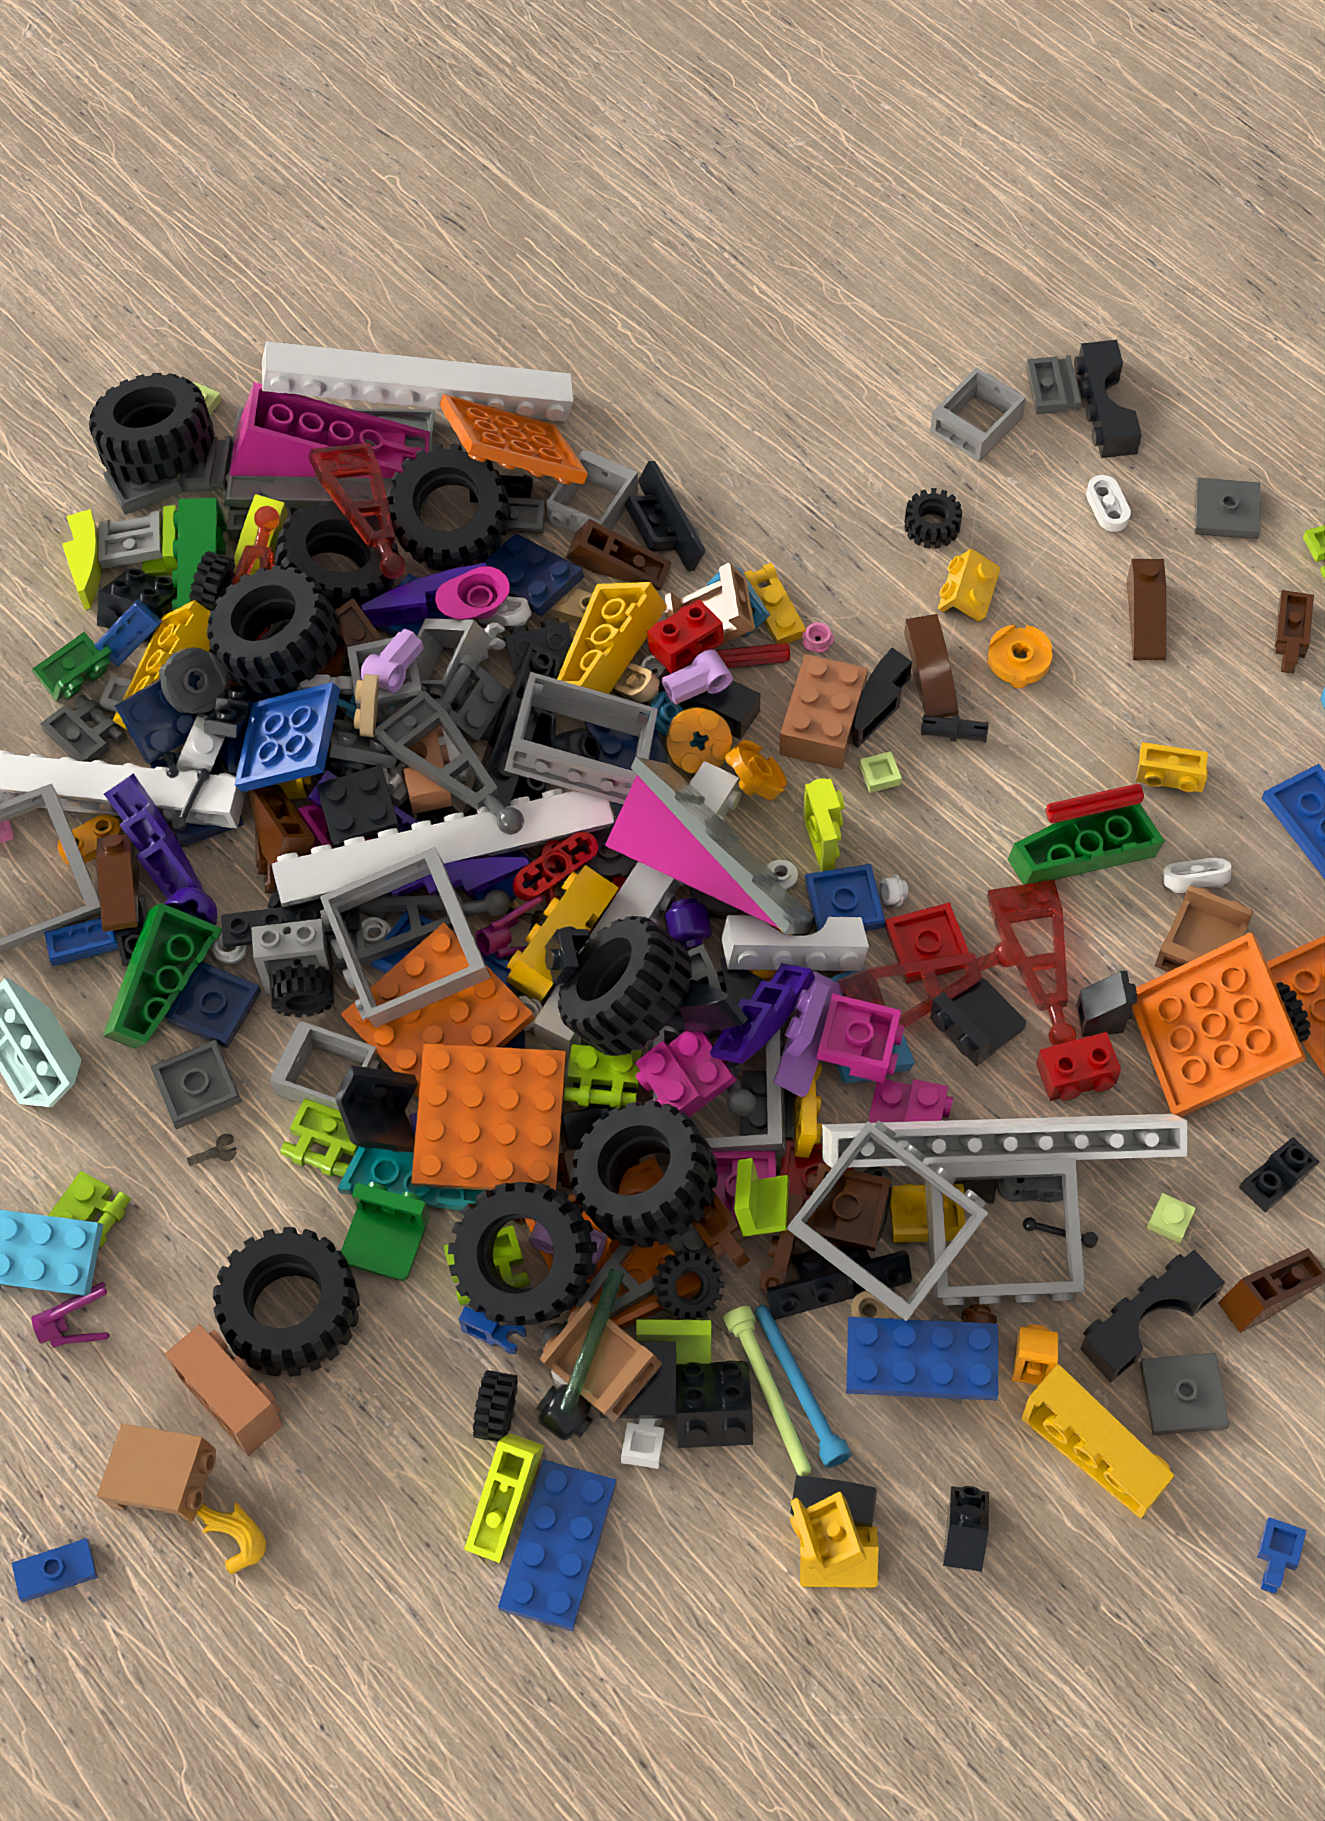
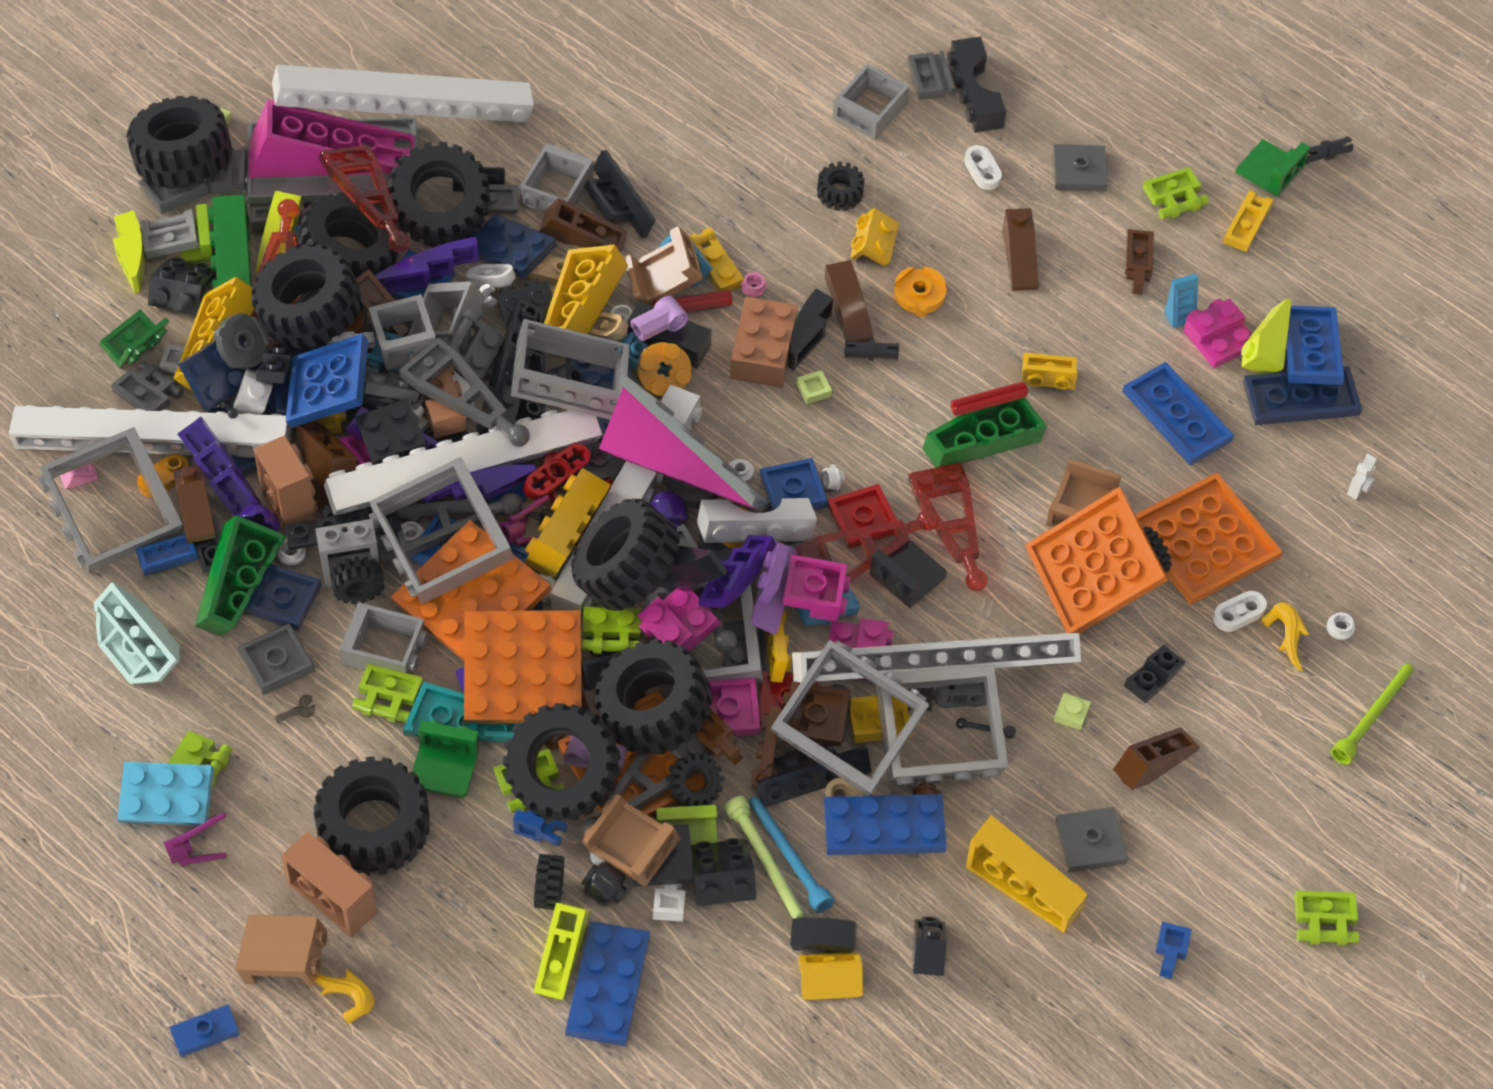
camera: 10 degrees left, 5 degrees down
blue plate [94,599,162,667] -> none
black hinge [172,768,210,831] -> none
black tyre [189,551,236,611] -> none
black bracket [335,1065,418,1153] -> none
tan plate [354,674,379,738] -> none
lavender piece [361,629,424,693] -> none
dark pink piece [435,567,510,620] -> none
orange plate [439,394,588,485] -> none
black bracket [545,926,590,984] -> none
clear green bar [558,1268,624,1416] -> none
red brick [647,599,724,674] -> none
light orange plate [725,740,787,801] -> none
lime panel [734,1158,789,1237] -> none
yellow bracket [790,1492,867,1580] -> none
neon yellow plate [803,778,845,872] -> none
light orange slope [1011,1324,1058,1385] -> none
red brick [1036,1032,1121,1101] -> none
black slope [1076,971,1137,1037] -> none
black arch [1080,1249,1225,1383] -> none
white plate [1164,858,1231,893] -> none
none -> nougat brick [254,435,318,535]

